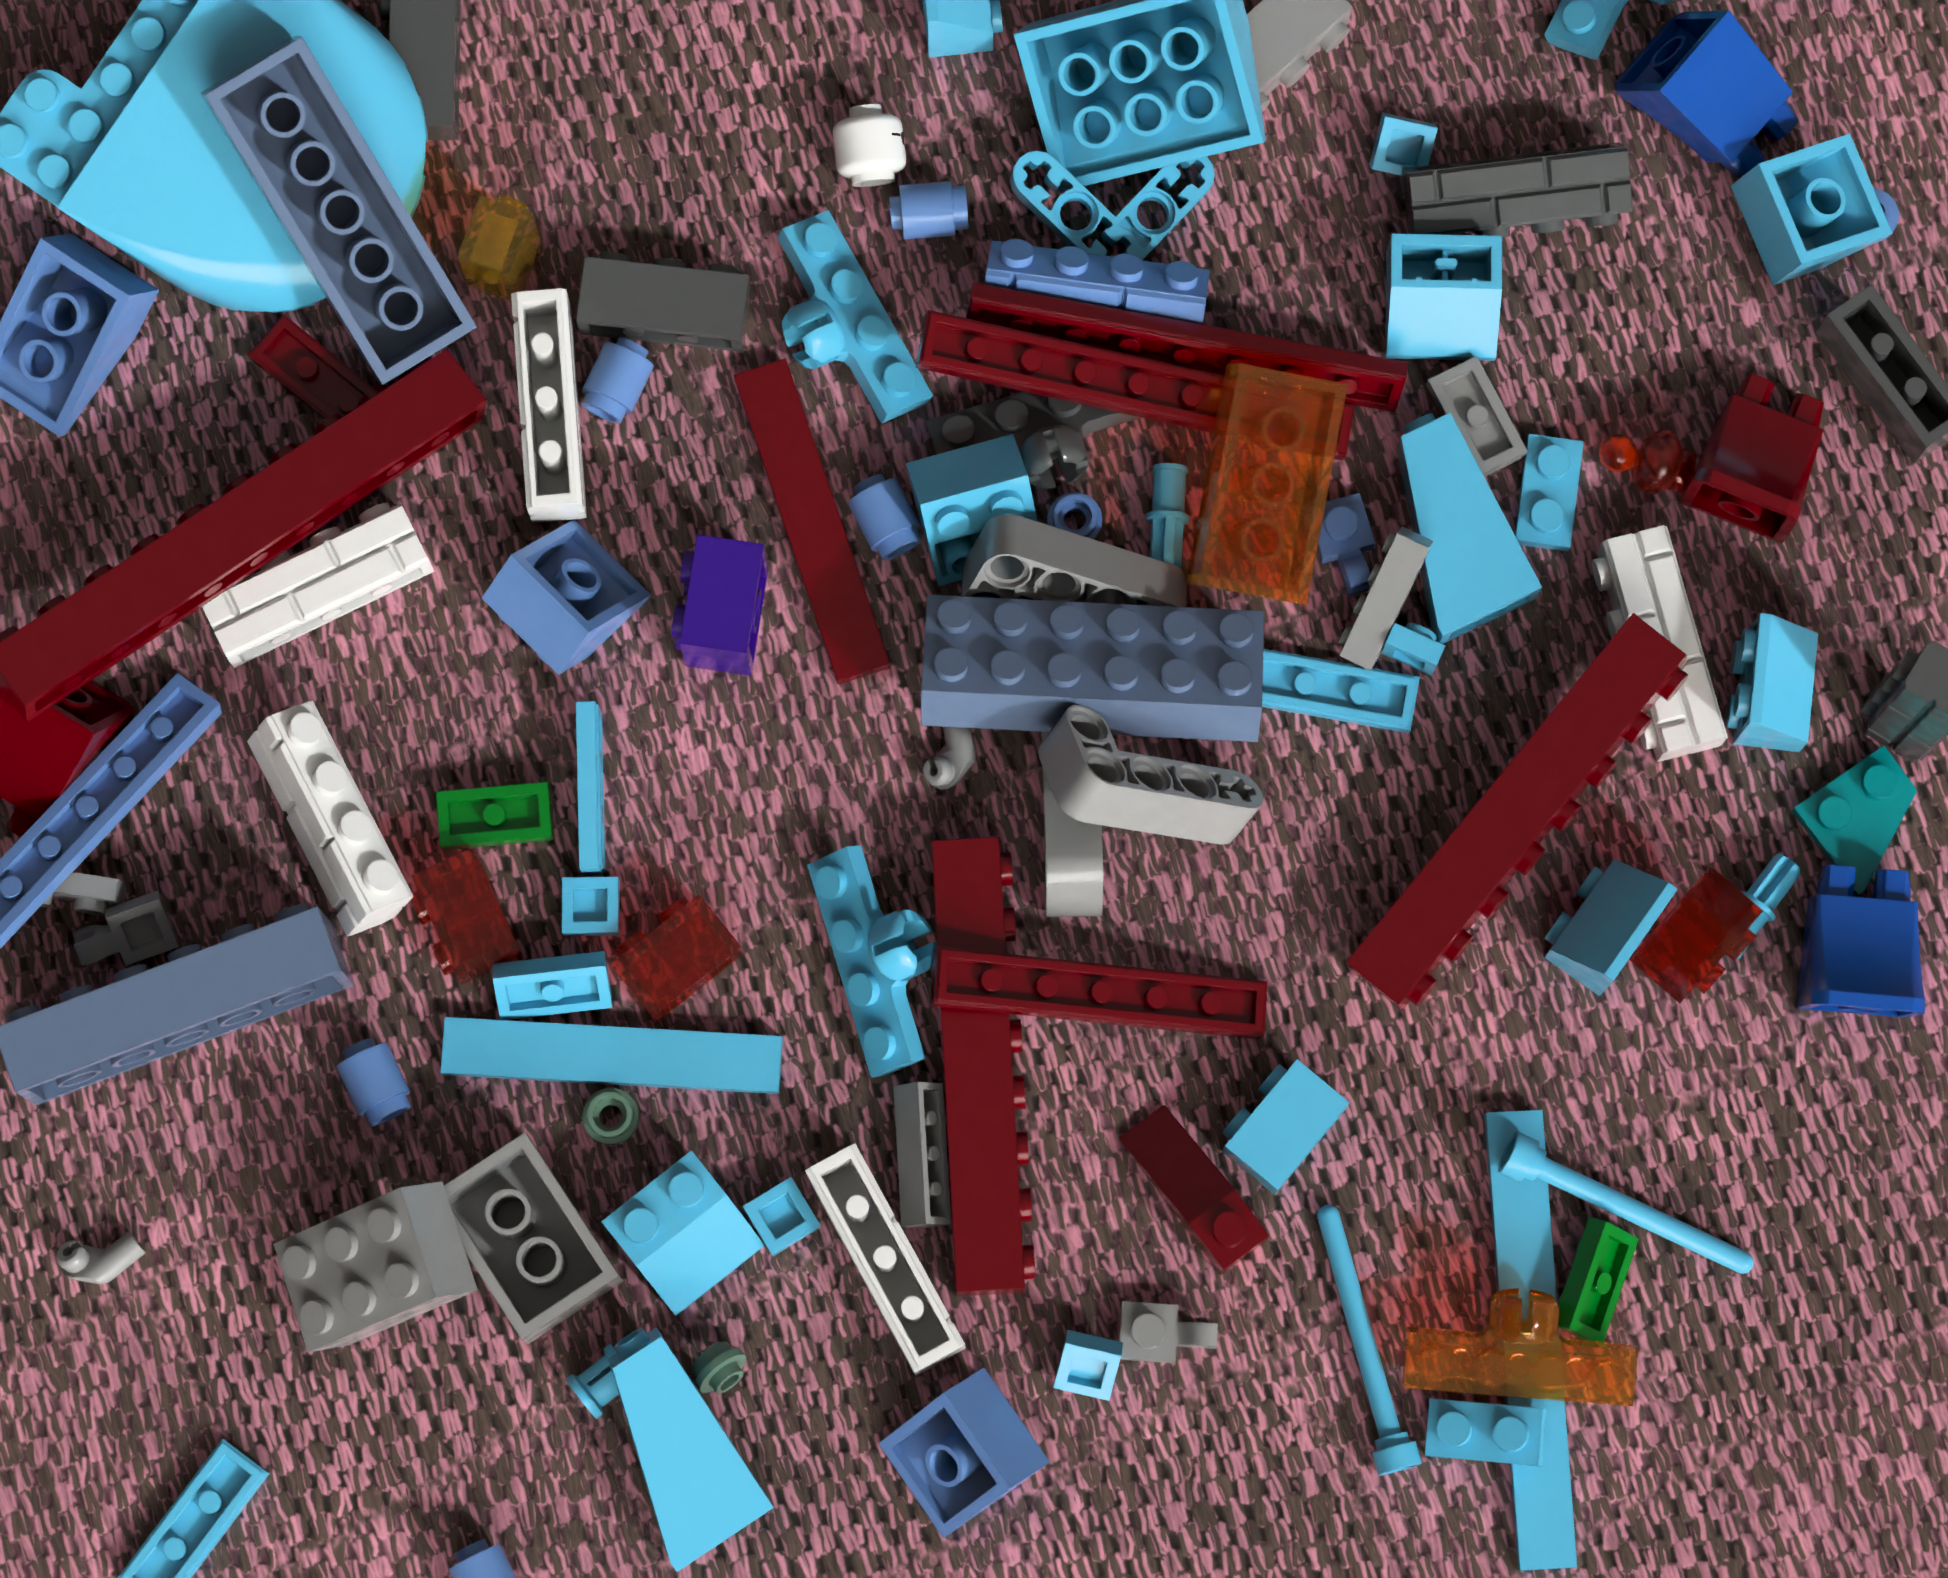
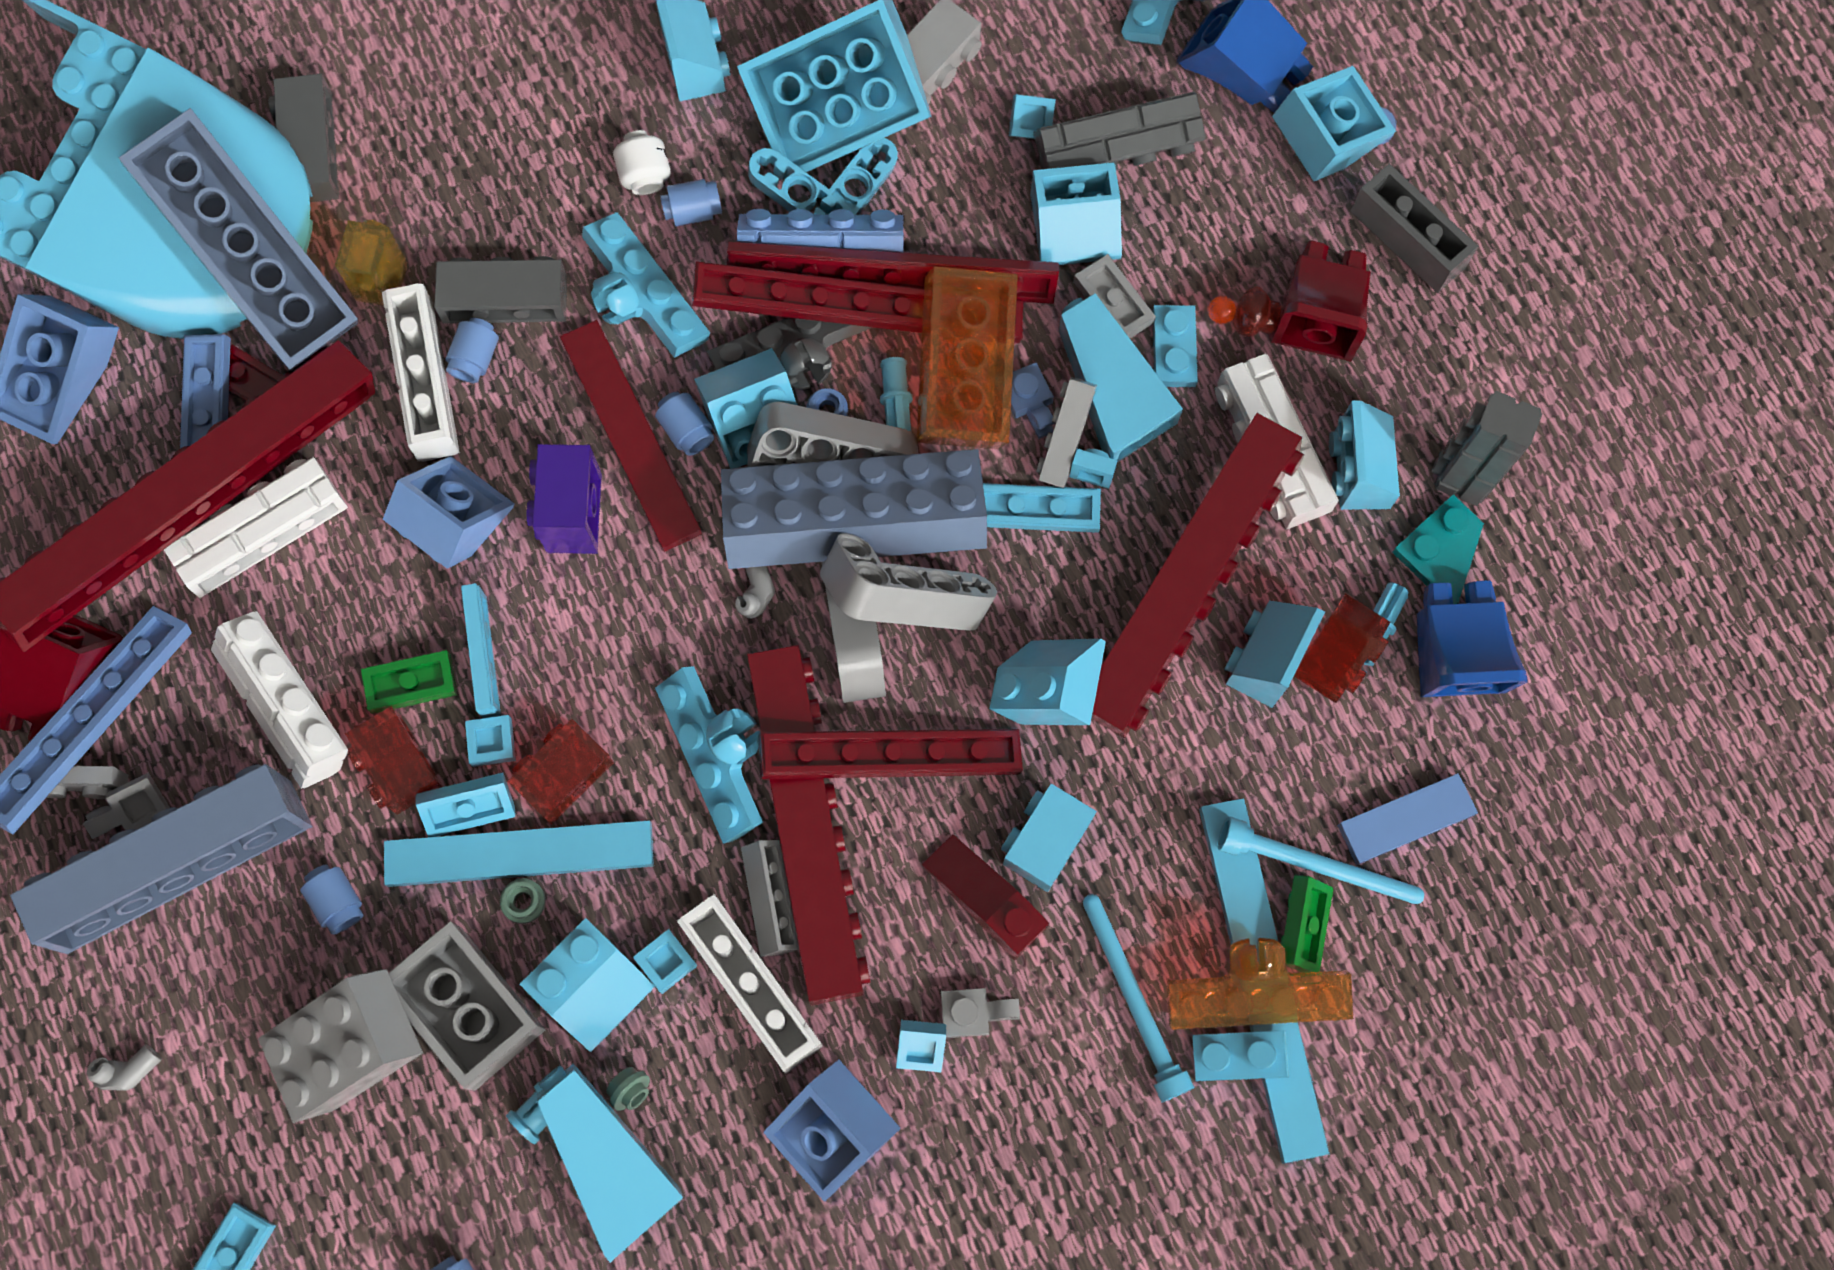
camera: 10 degrees left, 5 degrees down
none -> medium blue tile [180,334,231,448]
none -> medium azure slope [989,639,1106,725]
none -> medium blue tile [1337,773,1478,865]

